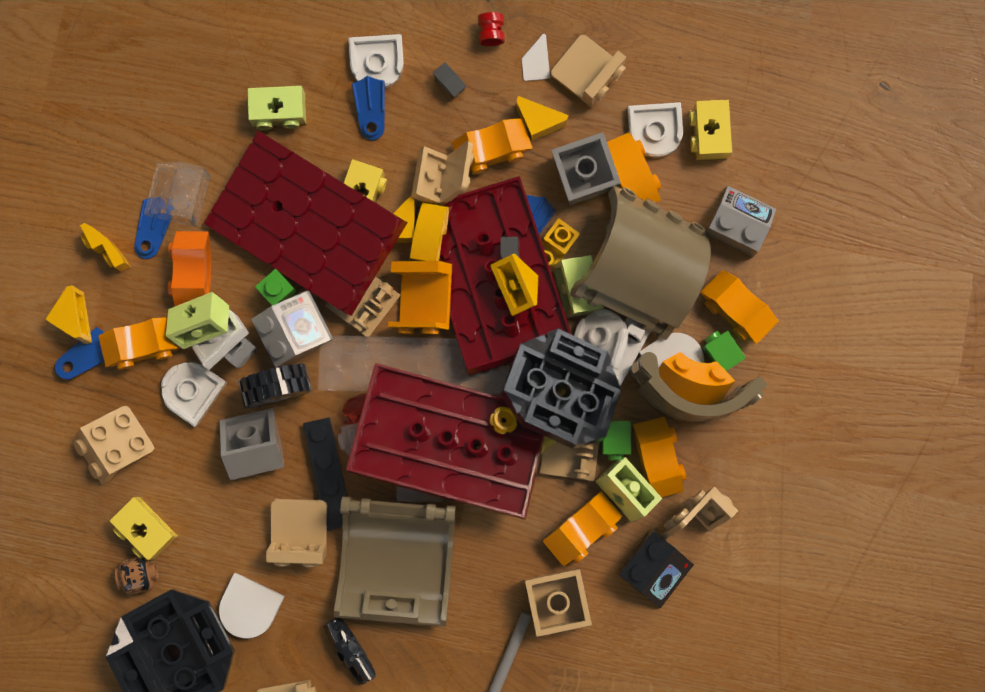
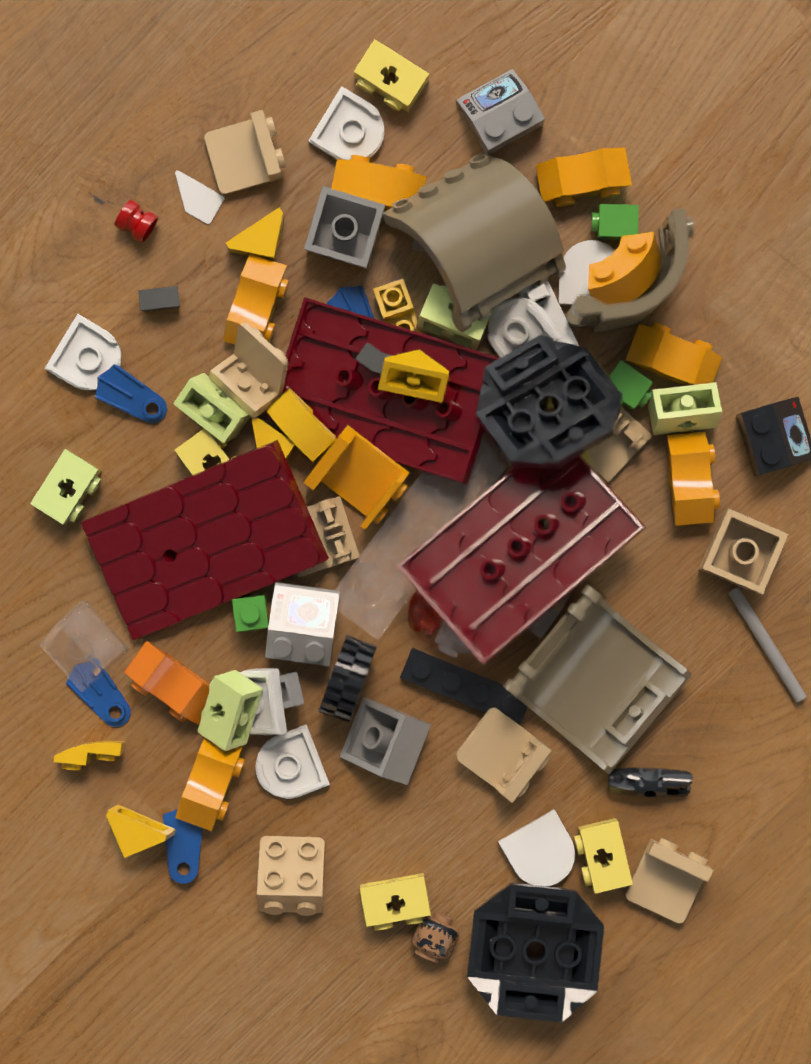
camera: 50 degrees left, 5 degrees up
yellow plate [490,407,517,434] -> none
tan bracket [661,486,738,539] -> none
none -> yellowish green brick [173,373,251,444]
none -> light yellow brick [574,818,633,893]

